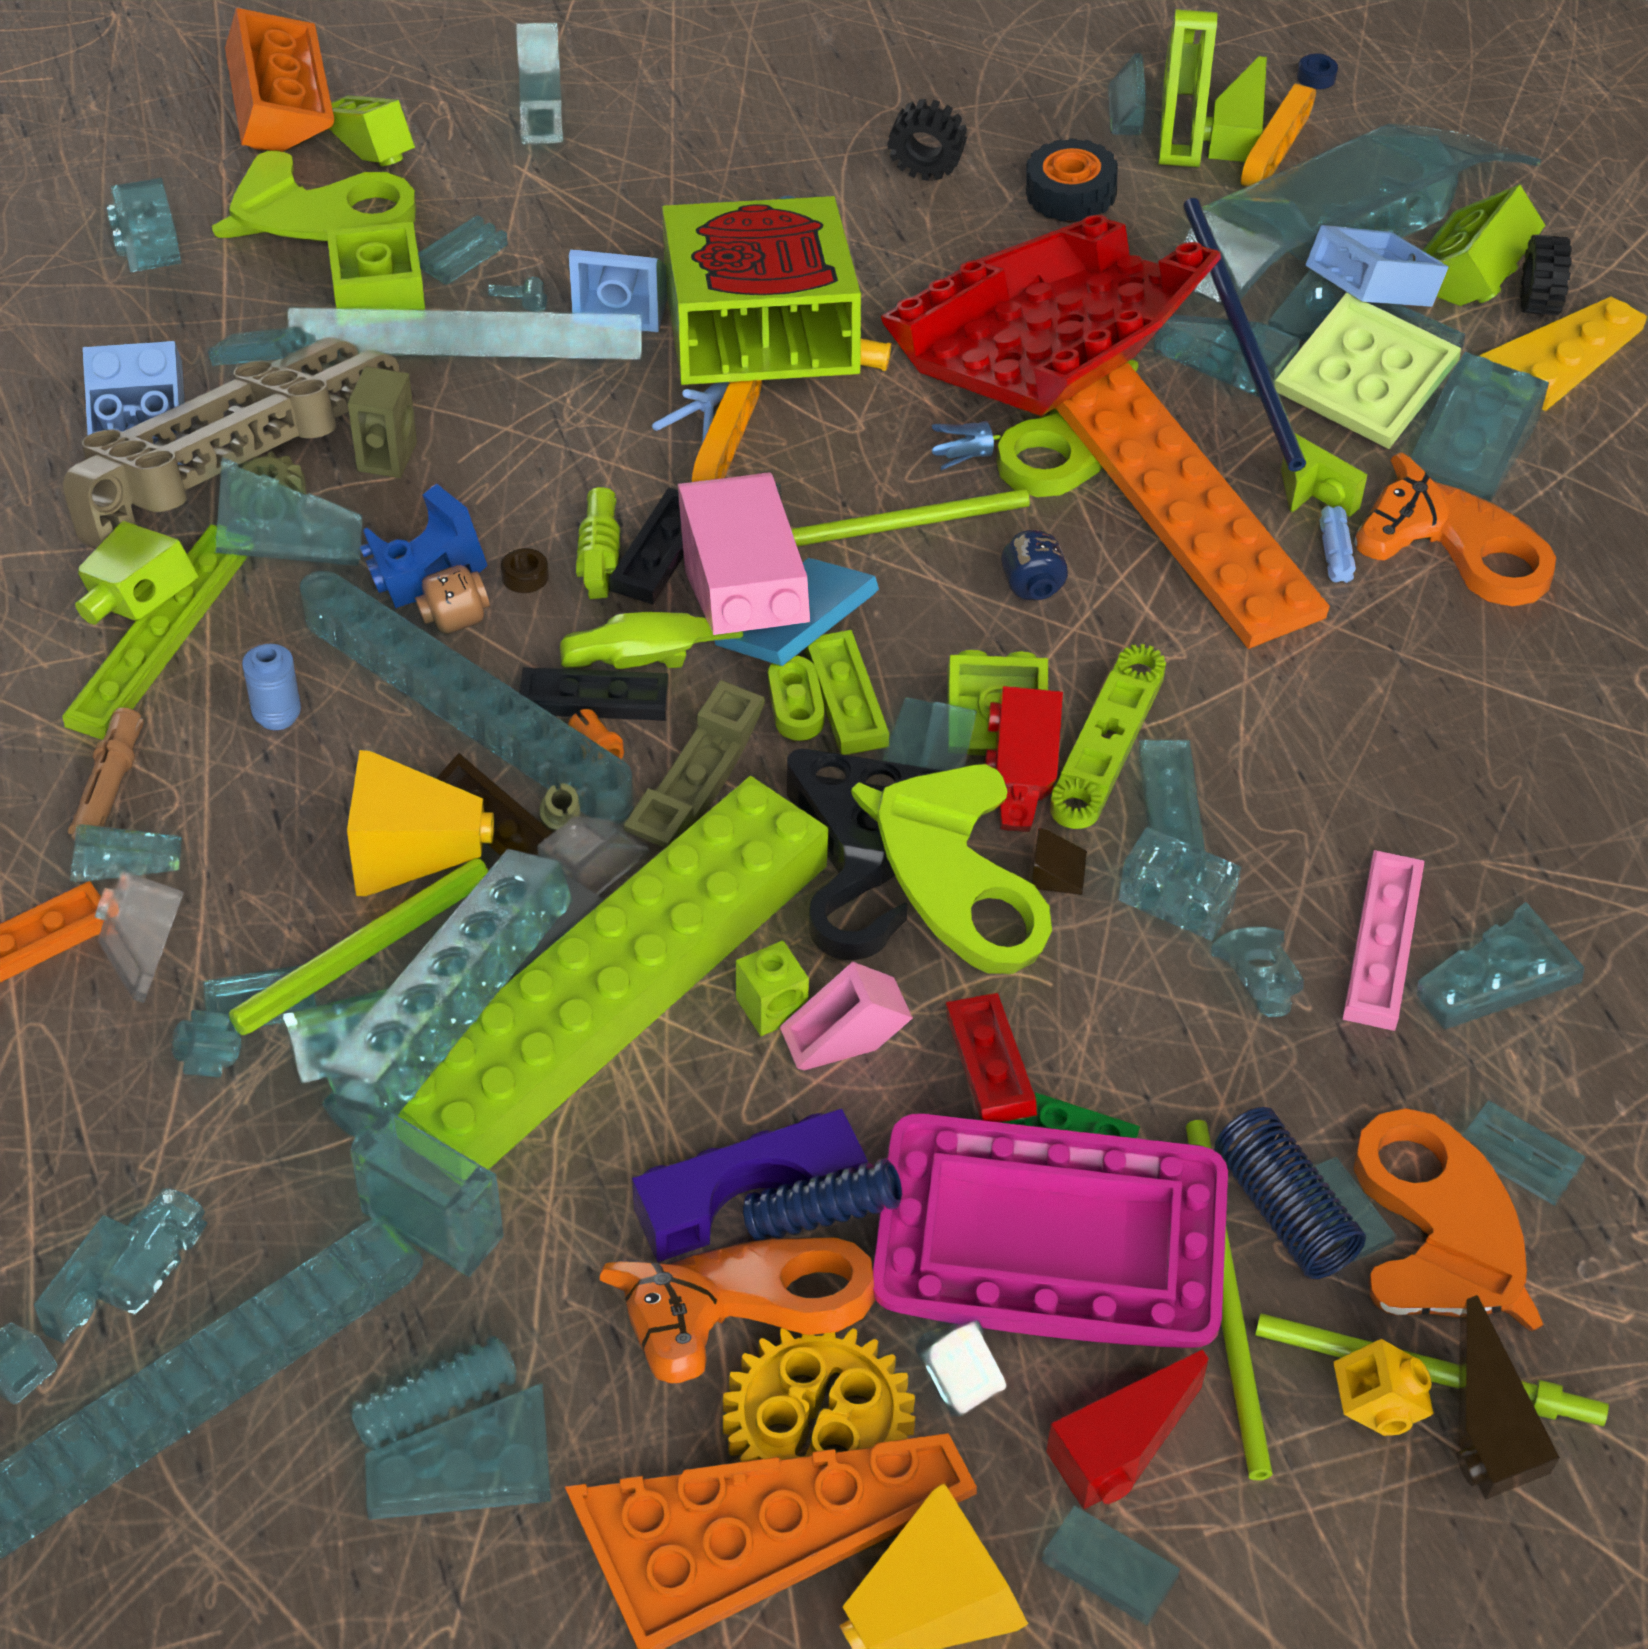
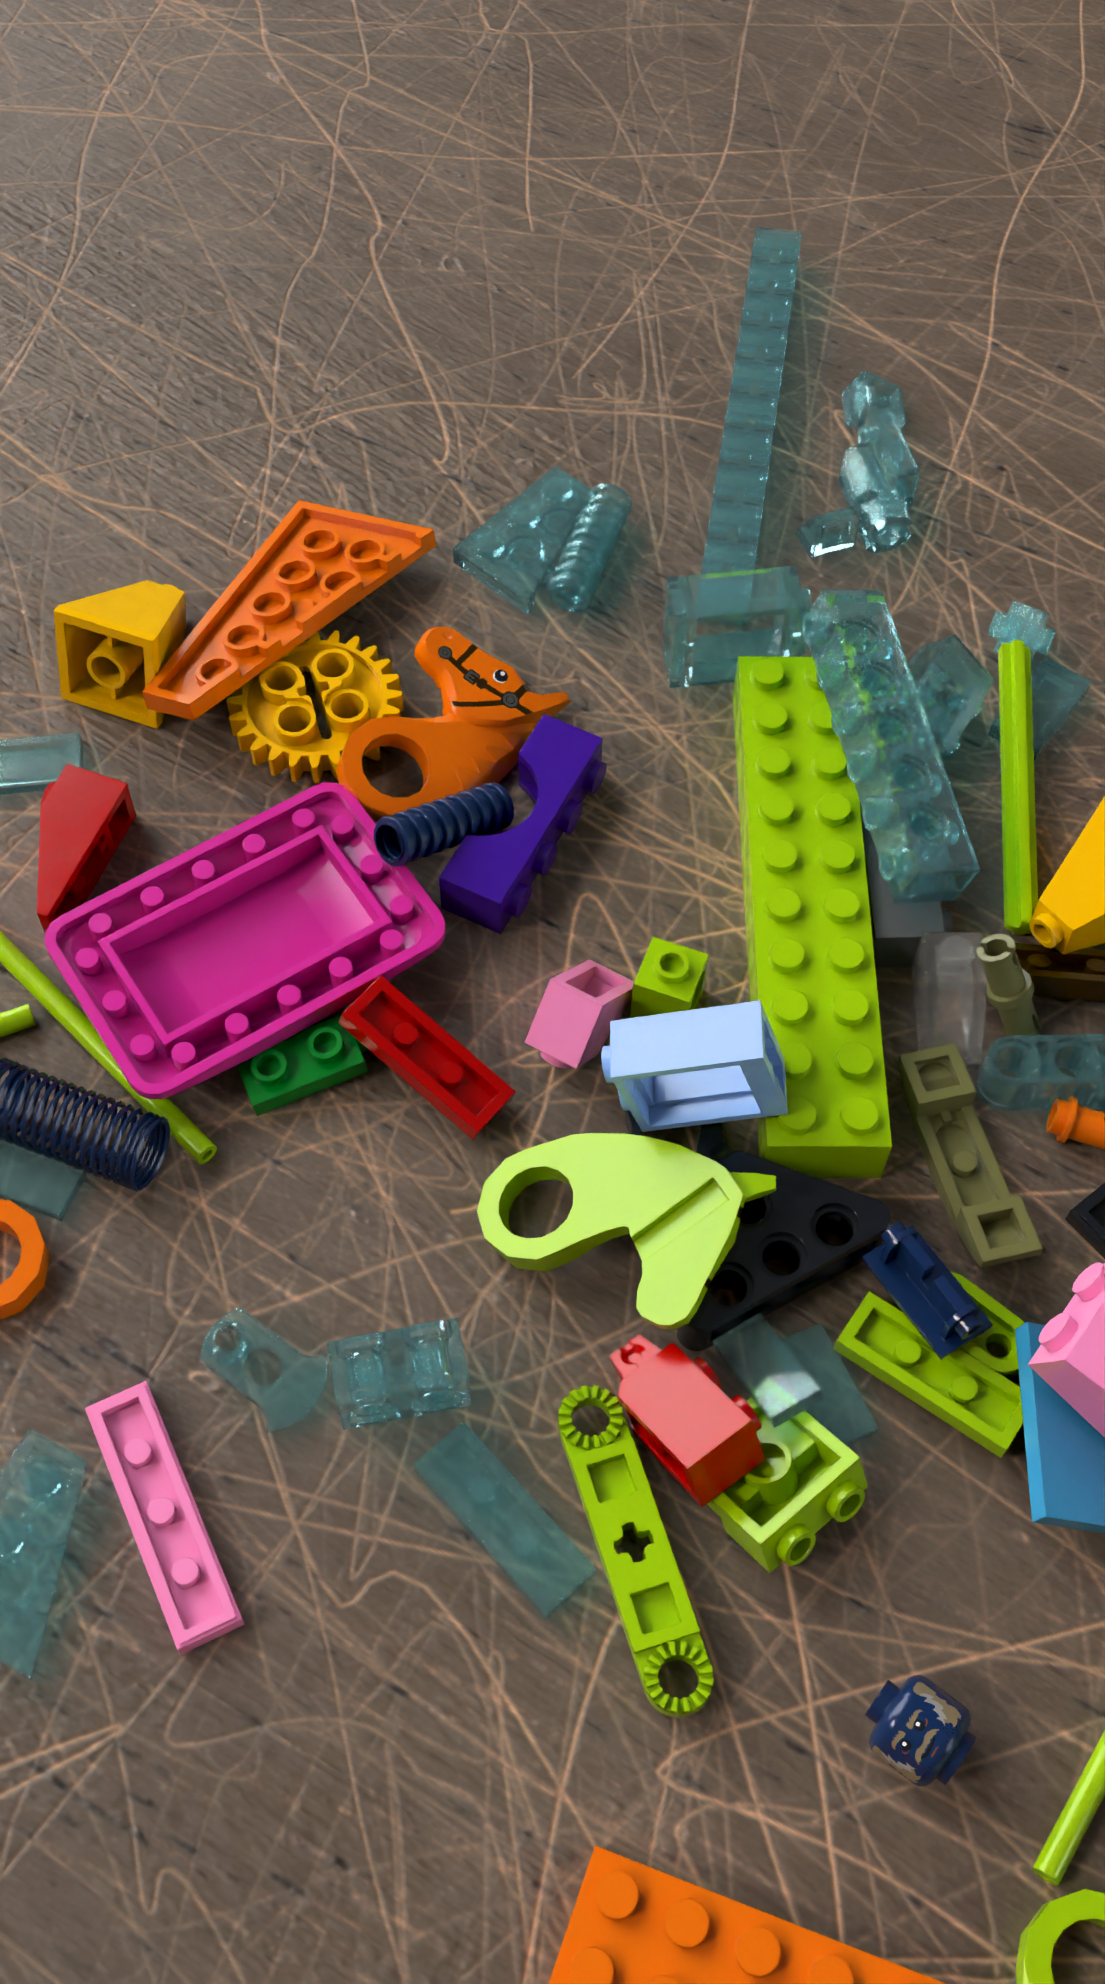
camera: 140 degrees right, 10 degrees up
clear light blue tile [916,1320,1007,1416] -> none
dark brown slope [1032,828,1087,895] -> none
none -> light blue window [601,1000,788,1132]
none -> clear light blue slope [796,504,862,558]
none -> dark blue hinge [862,1222,993,1360]

